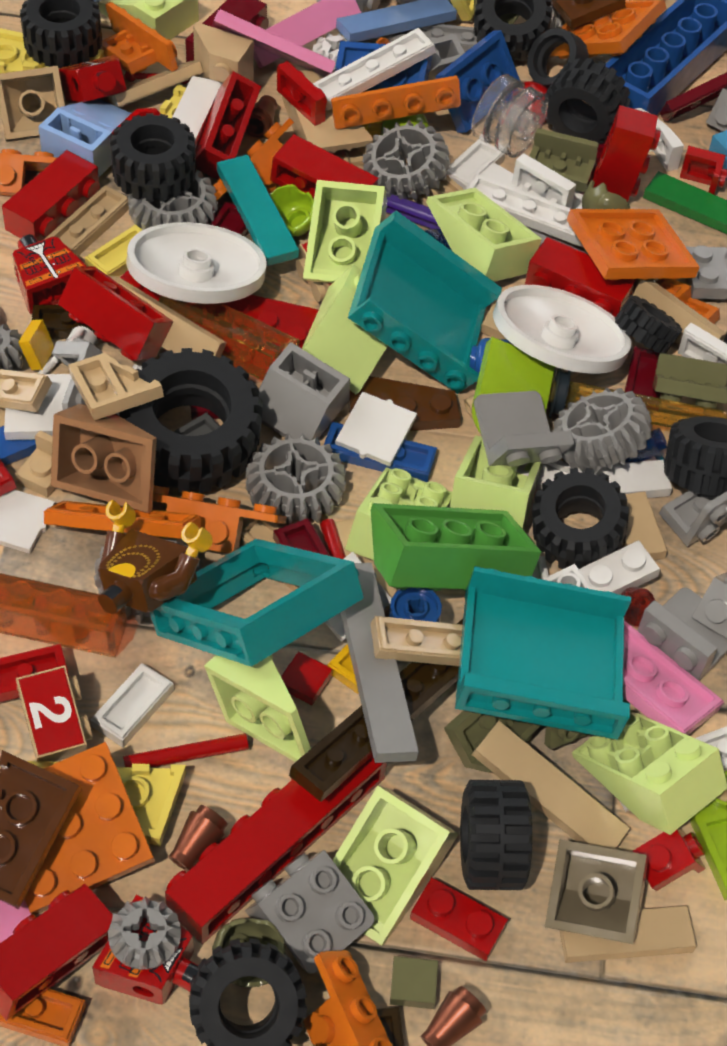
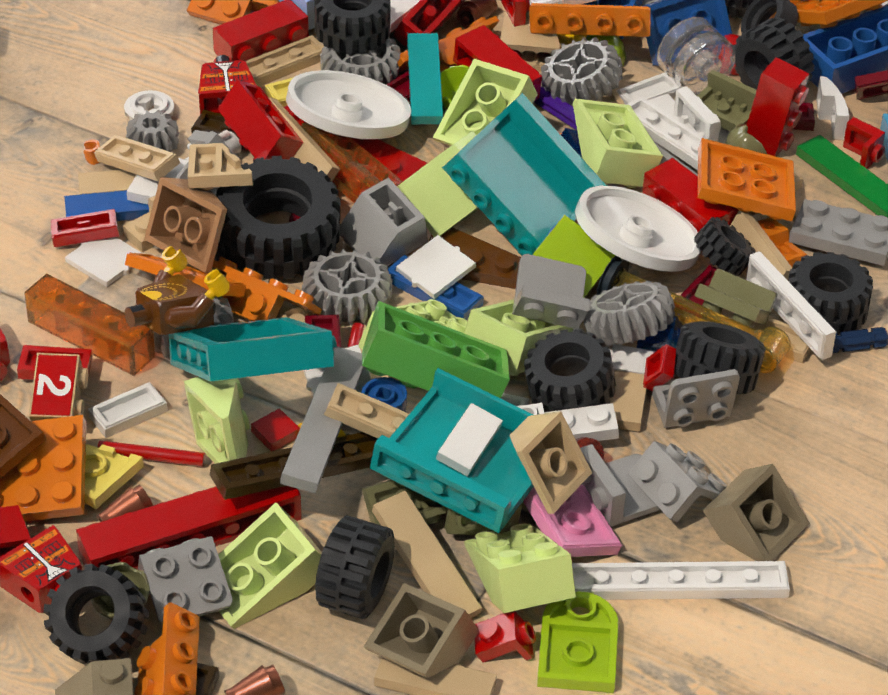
camera: 25 degrees right, 10 degrees down
yellow tile [18,319,54,370] -> none
light grey gear [108,896,181,970] -> none
olive tile [389,956,438,1009] -> none
red plate [410,877,508,961] -> none
none -> white tile [436,403,503,477]
none -> tan slope [509,411,592,514]
none -> red tile [643,344,676,391]

